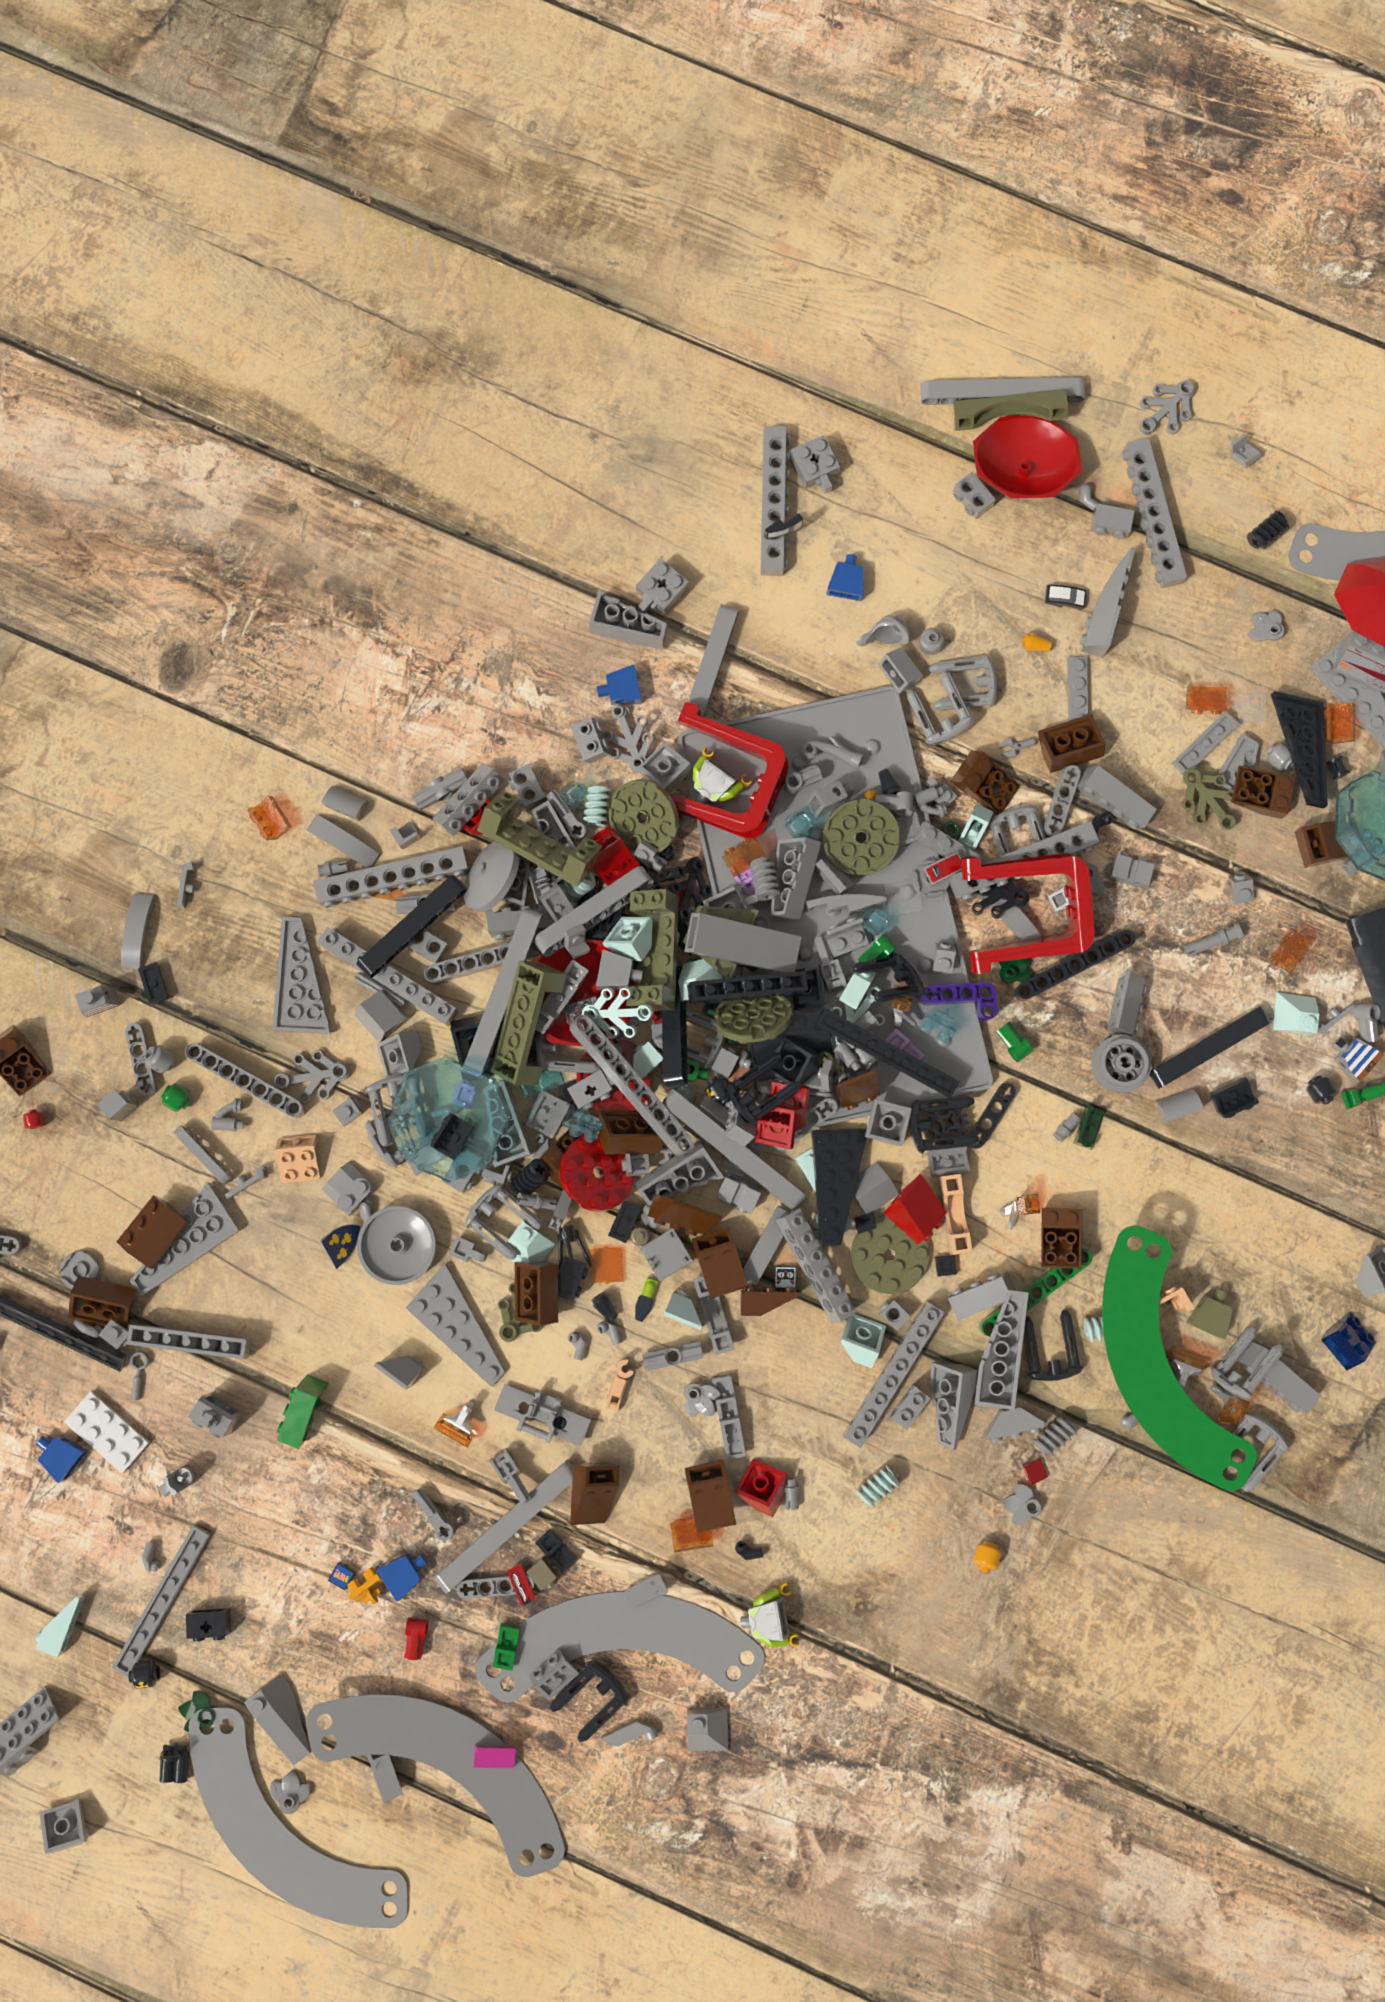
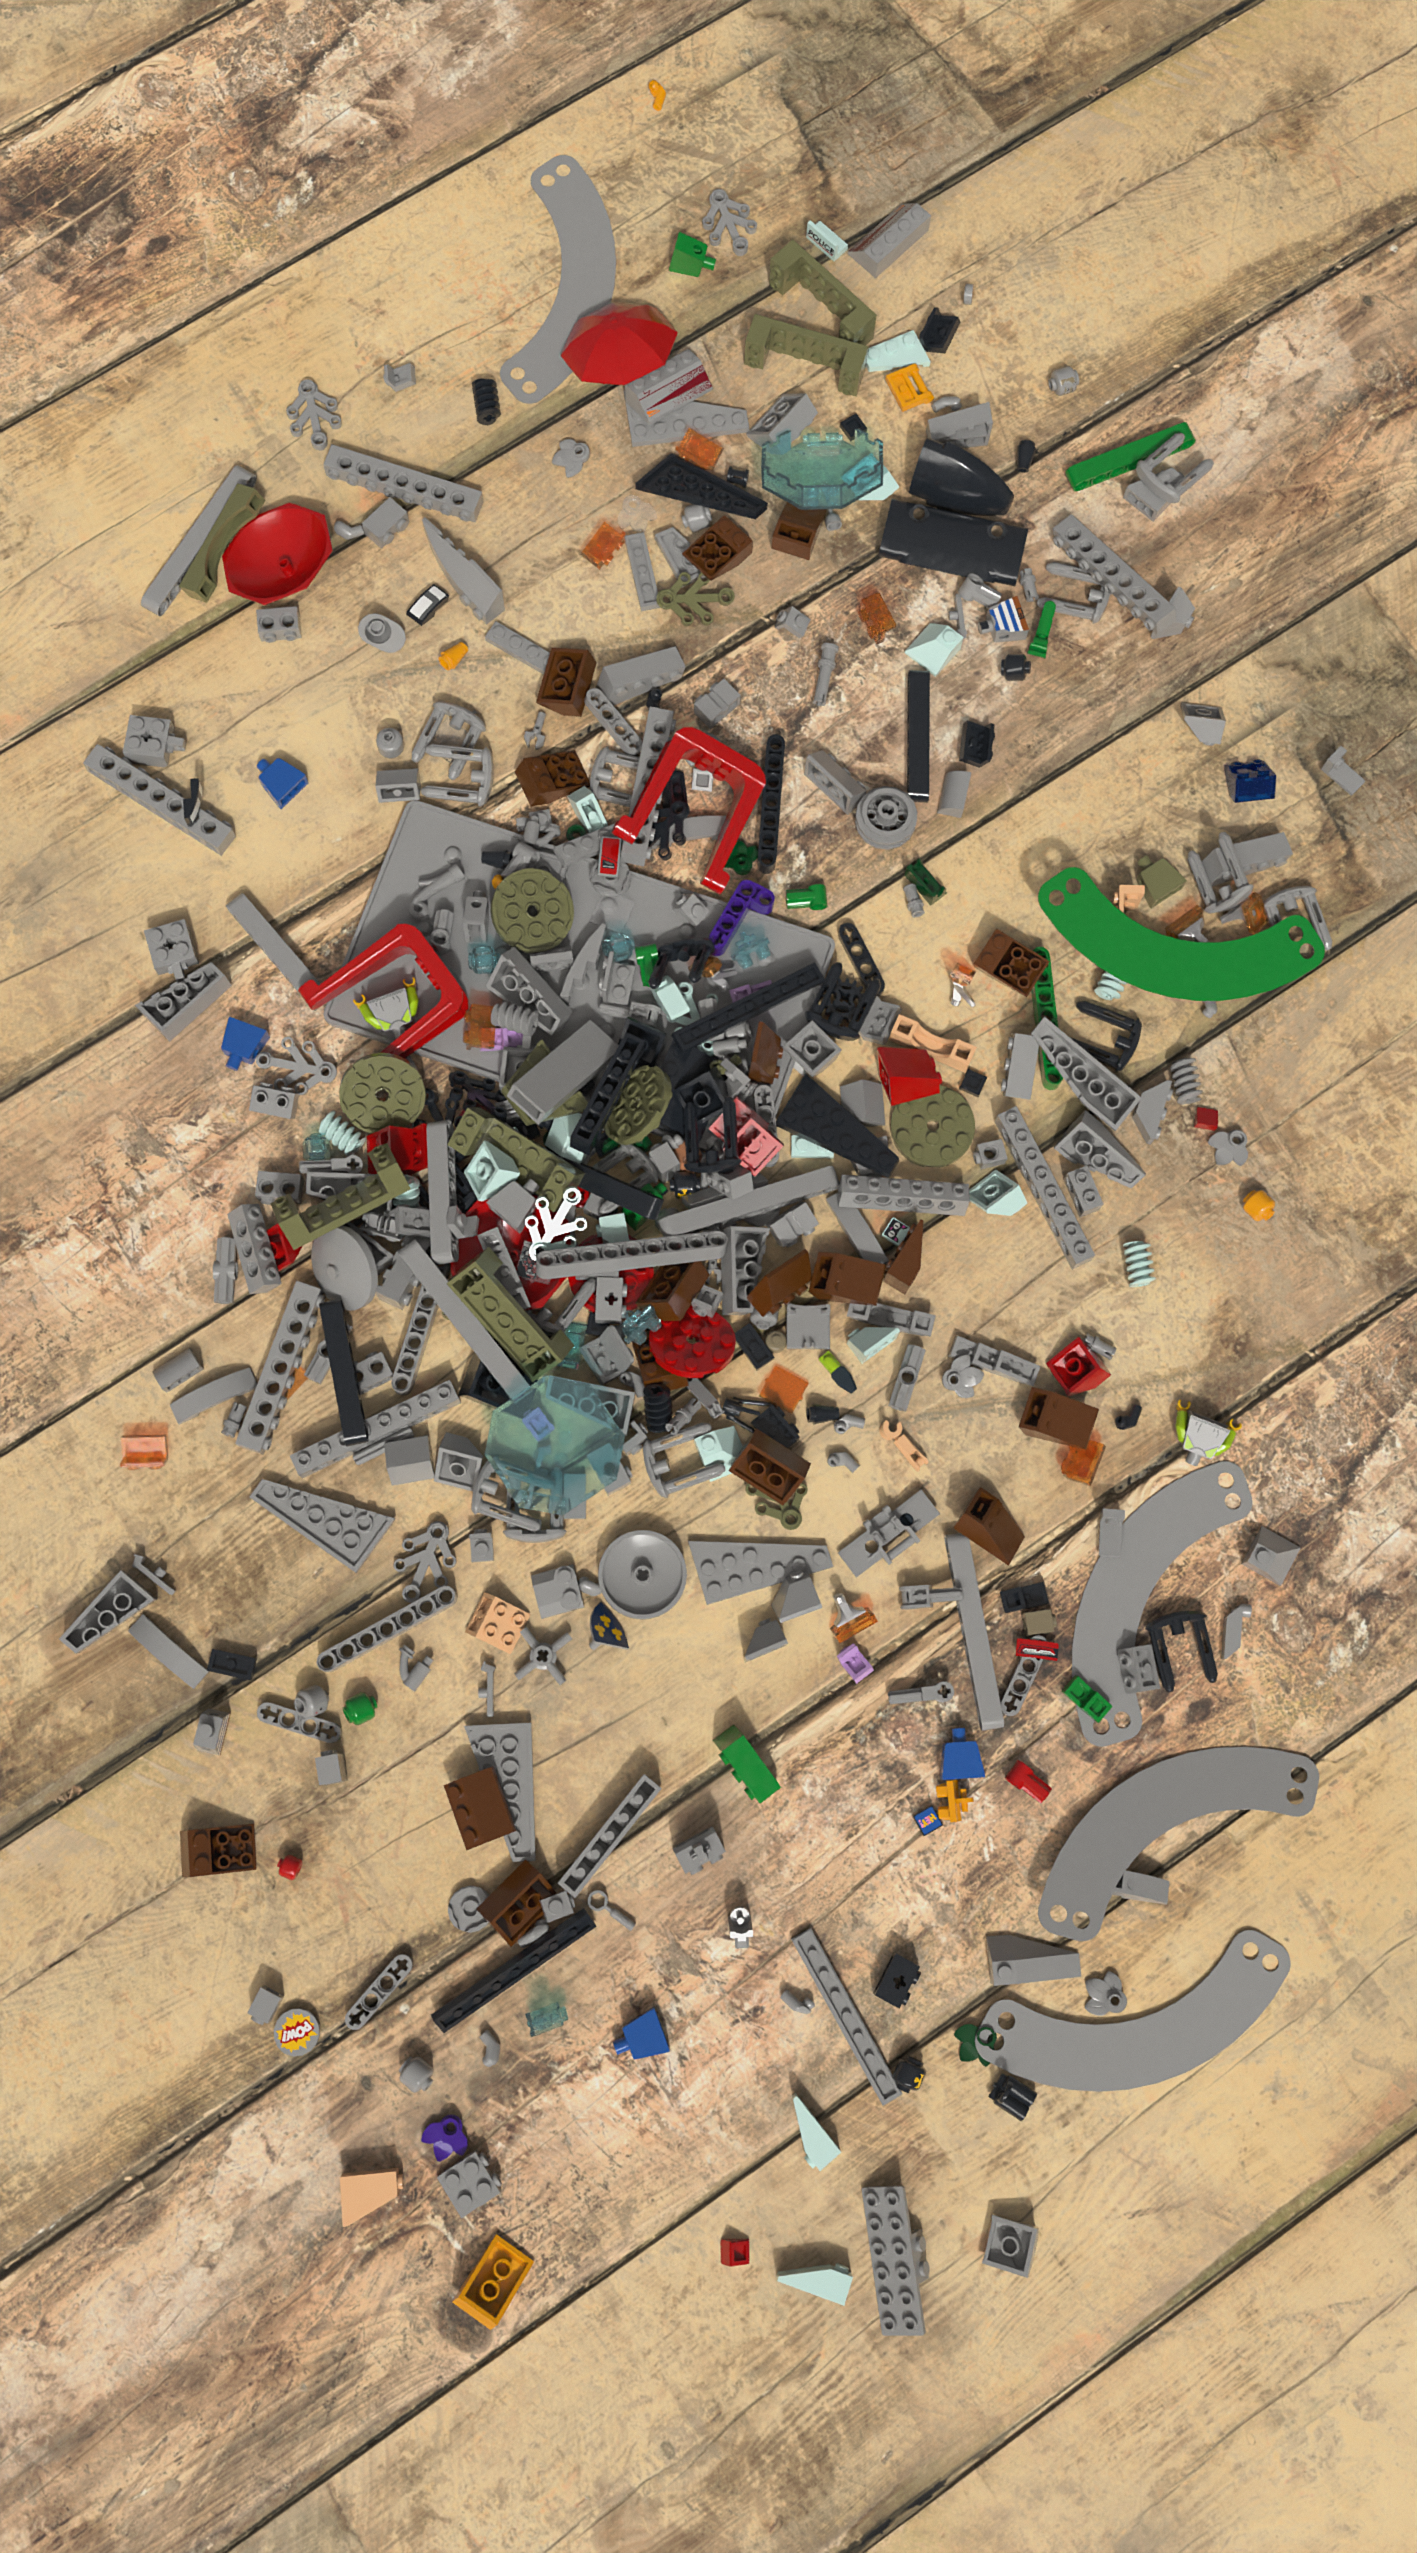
camera: 65 degrees left, 5 degrees down
white plate [64,1391,150,1474] -> none
light grey beam [174,1125,232,1185] -> none
light grey panel [389,822,421,850] -> none
black bracket [430,1112,475,1161] -> none
light grey plate [449,1236,486,1262] -> none
dark pink panel [474,1745,517,1768] -> none
light grey plate [633,840,667,872] -> none
light grey slope [637,742,691,792] -> none
black tile [855,1212,877,1234] -> none
light grey piece [856,614,910,646] -> none
none -> light grey wedge [59,1570,157,1654]
none -> light grey piece [358,613,406,653]
none -> light grey bar [514,1627,572,1685]
none -> clear light blue hips [525,2002,568,2037]
none -> black slope [662,771,688,812]
none -> light grey slope [771,1570,822,1623]
none -> lavender bracket [837,1643,874,1684]

